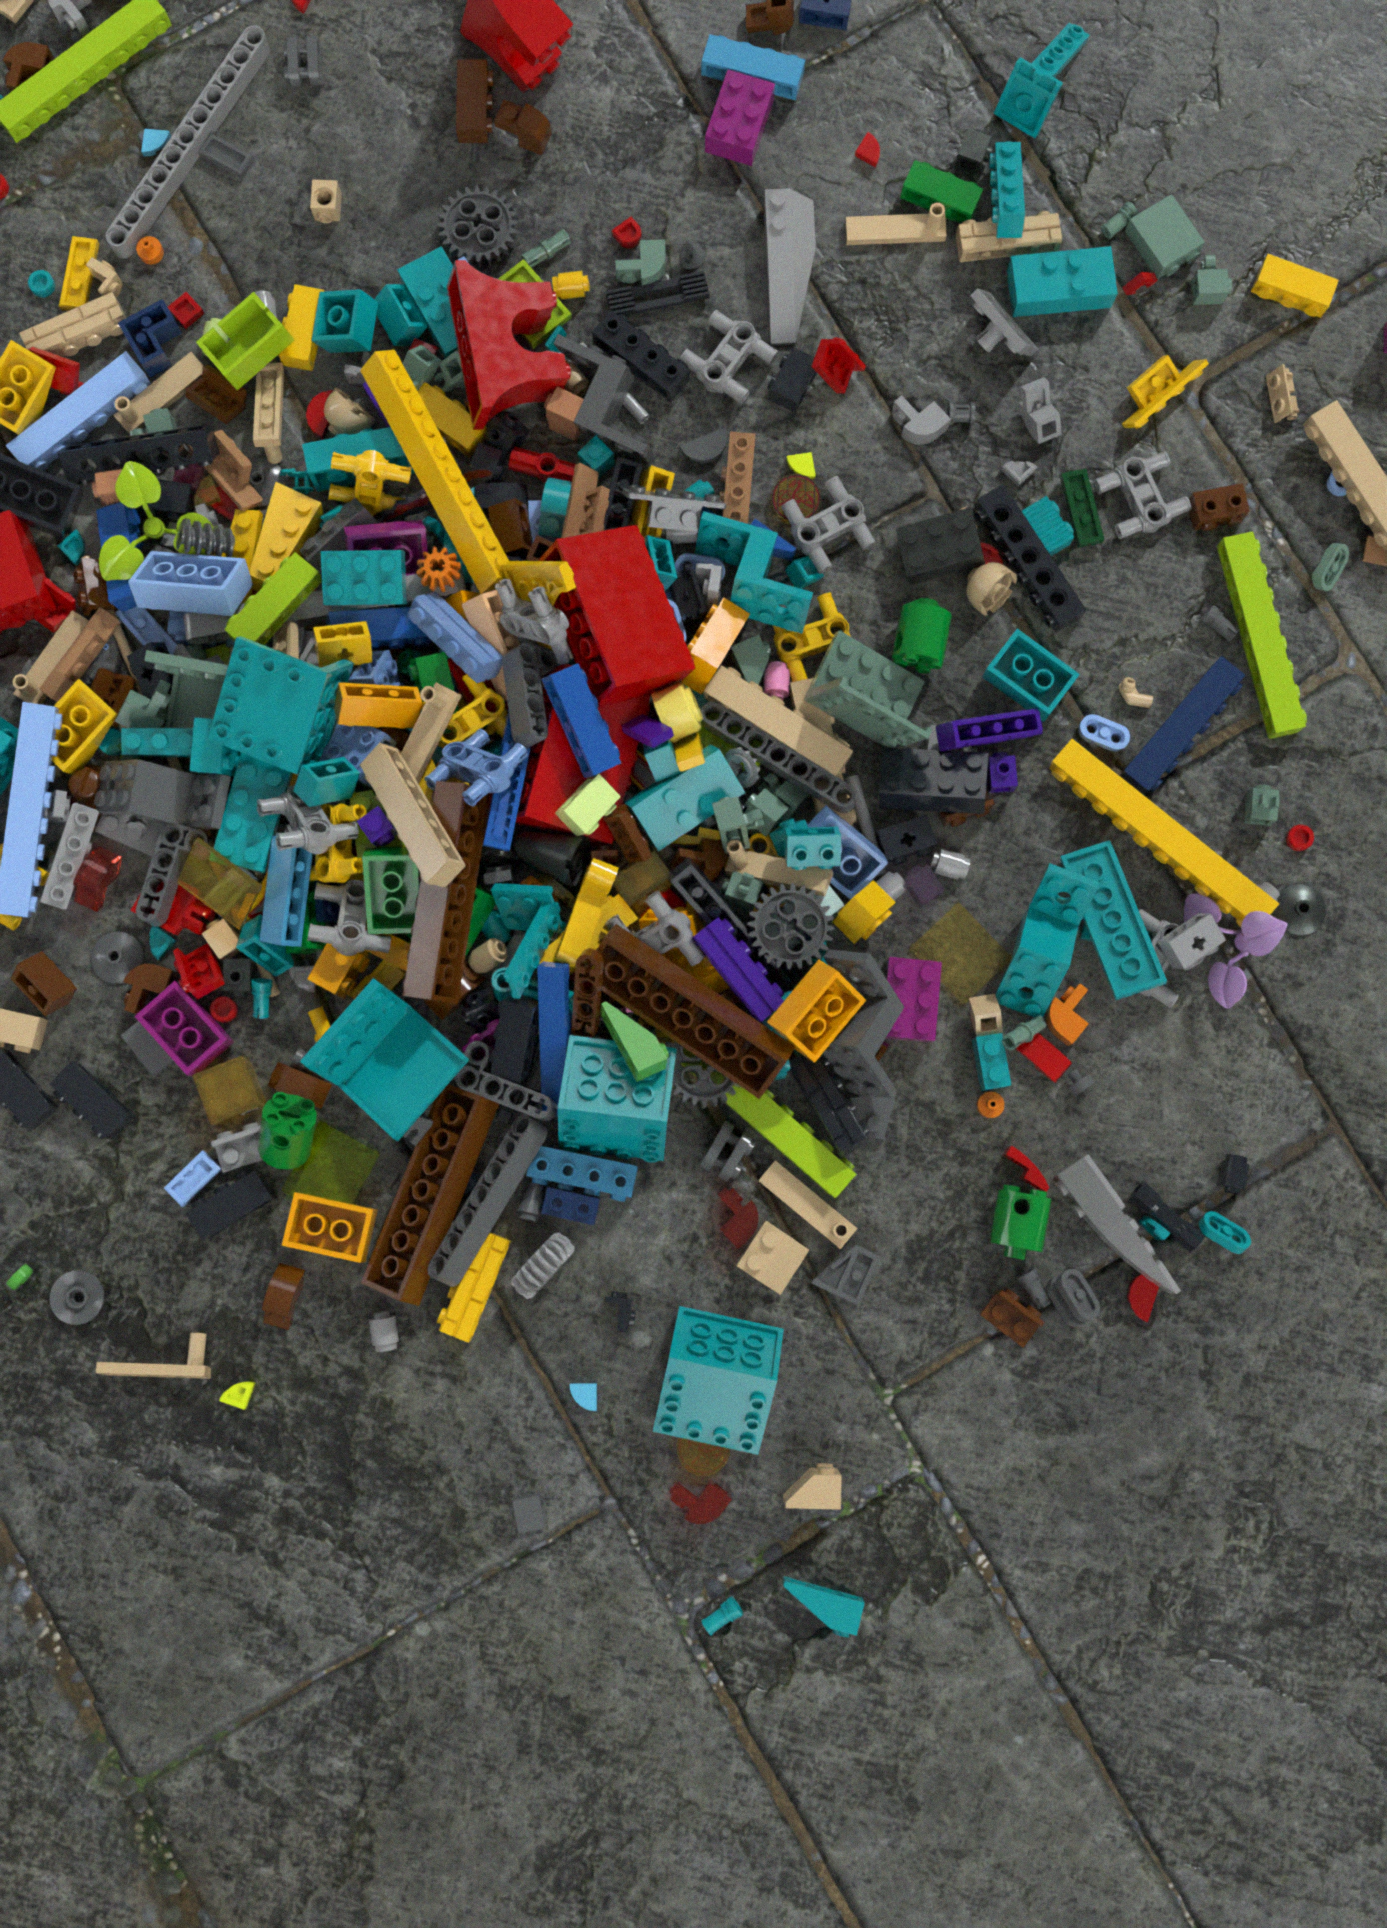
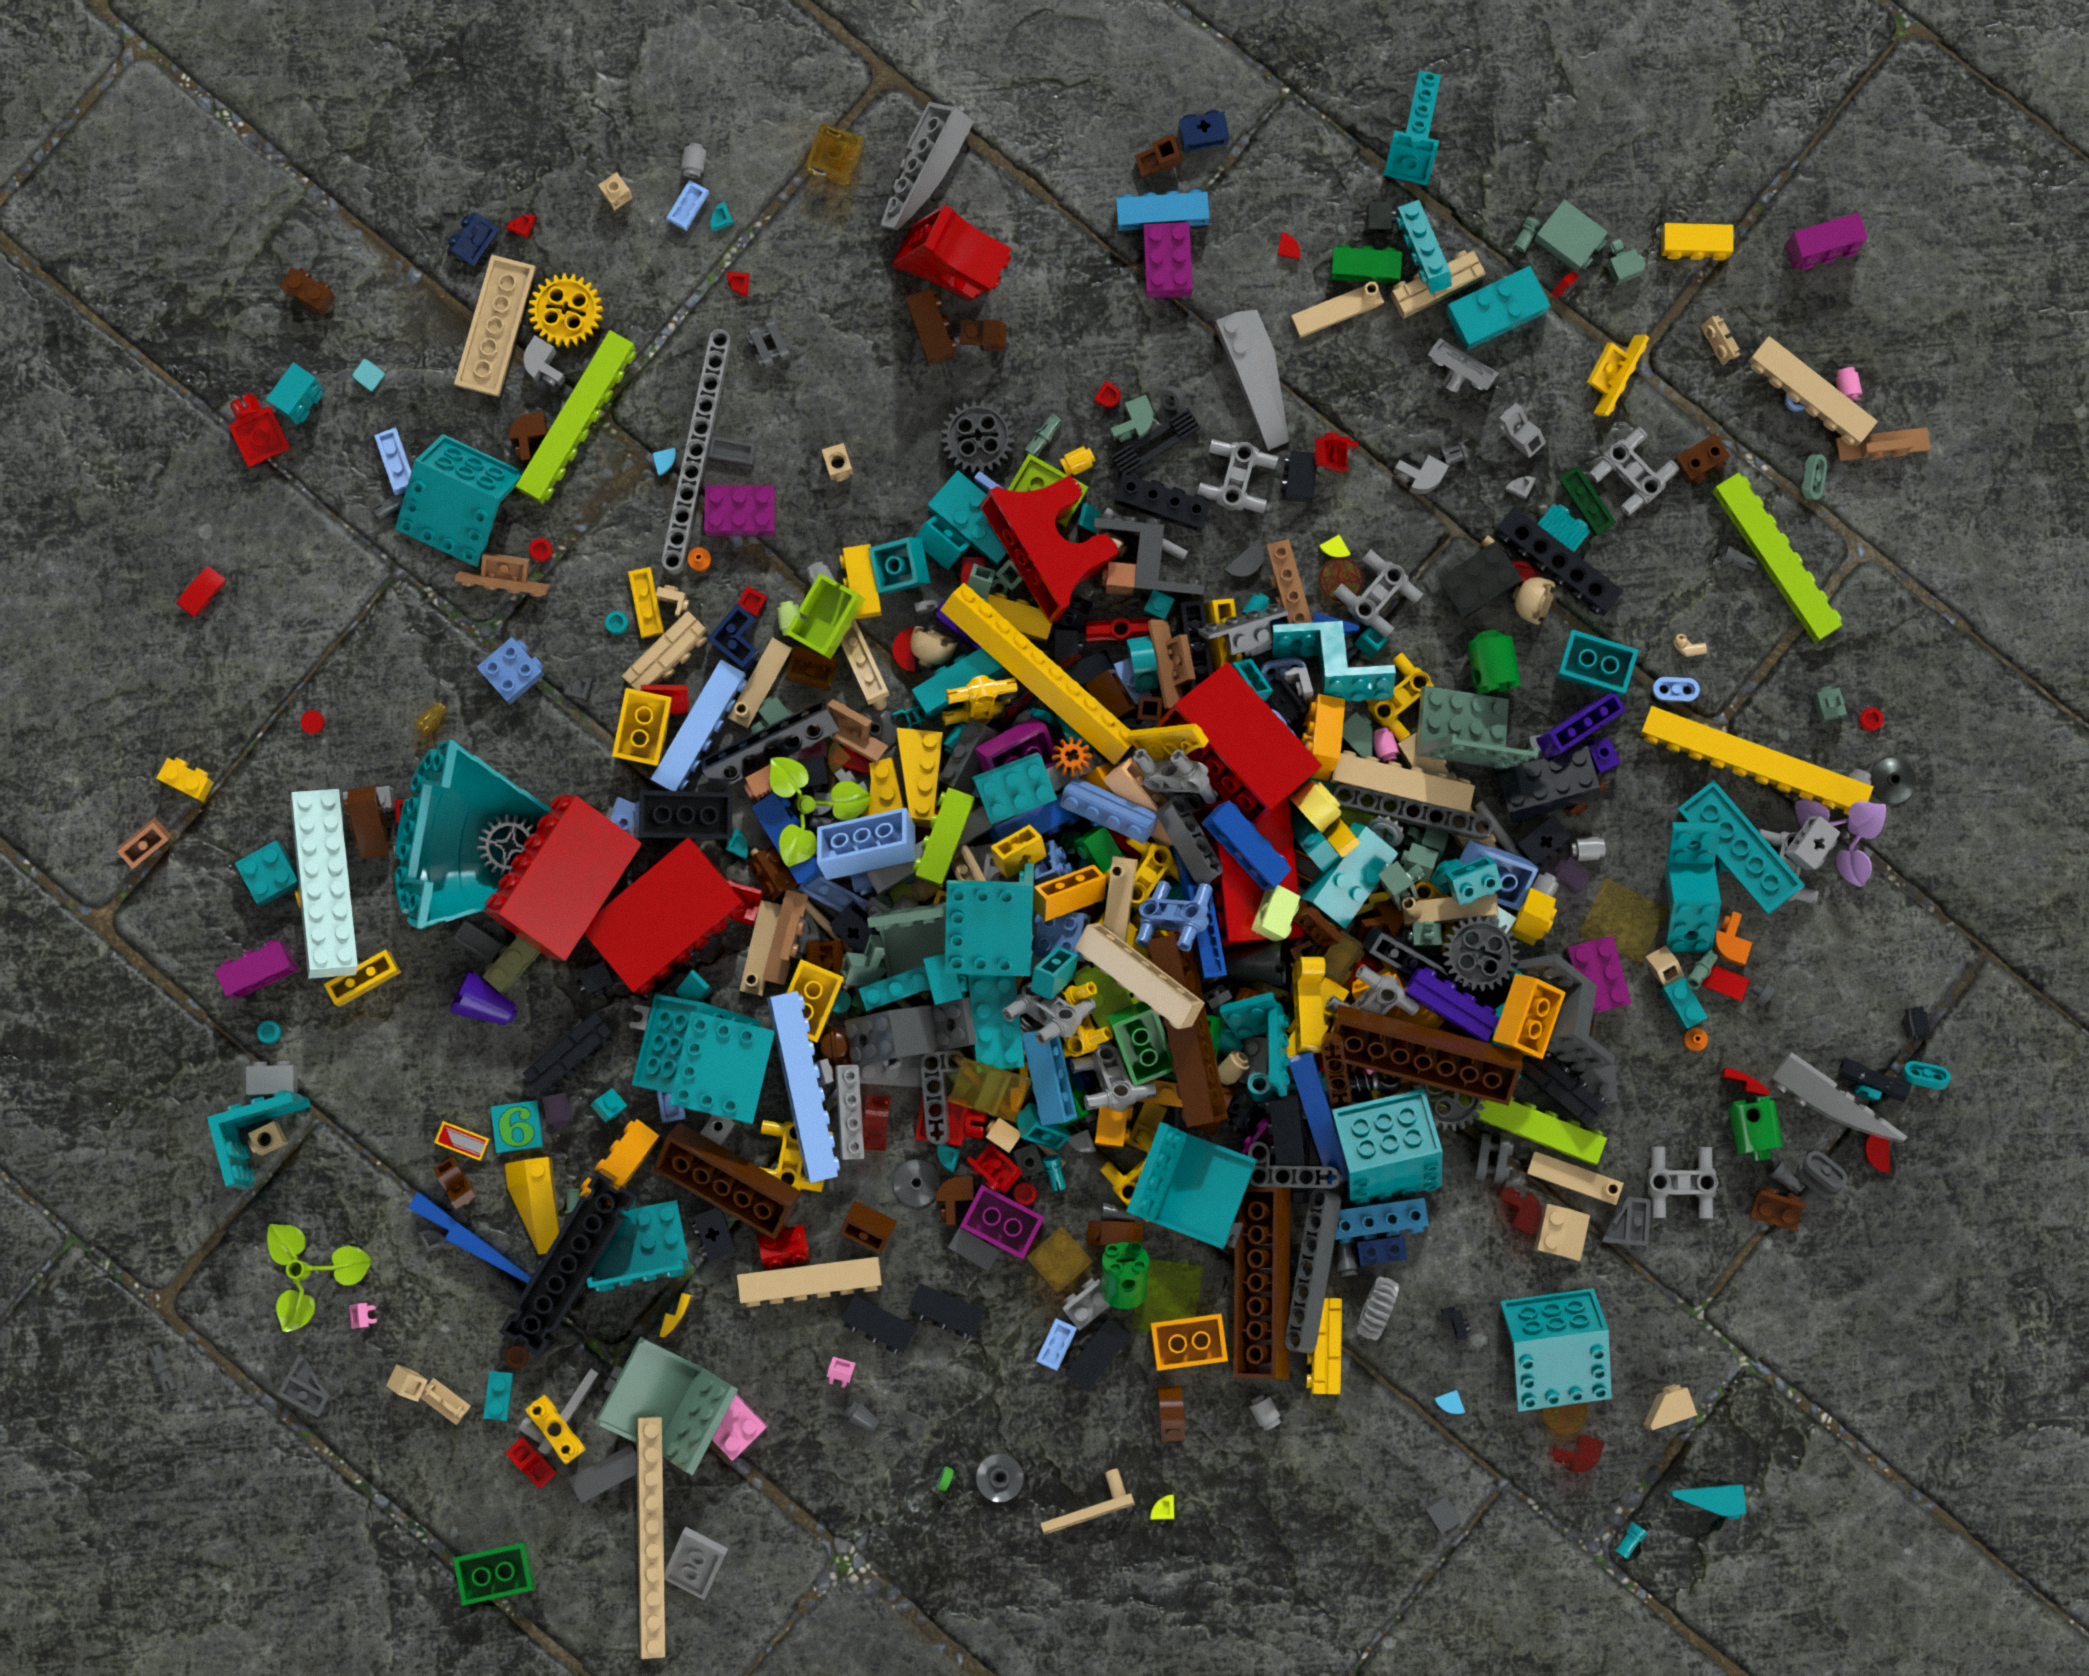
camera: 20 degrees left, 0 degrees up
dark grey piece [176,518,235,557] -> none
dark purple brick [356,806,398,847] -> none
bright green slope [600,1002,669,1082] -> none
dark purple tile [621,714,674,748] -> none
dark blue brick [1119,656,1245,795] -> none
none -> magenta brick [704,485,776,537]
none -> light grey piece [1646,1147,1718,1219]

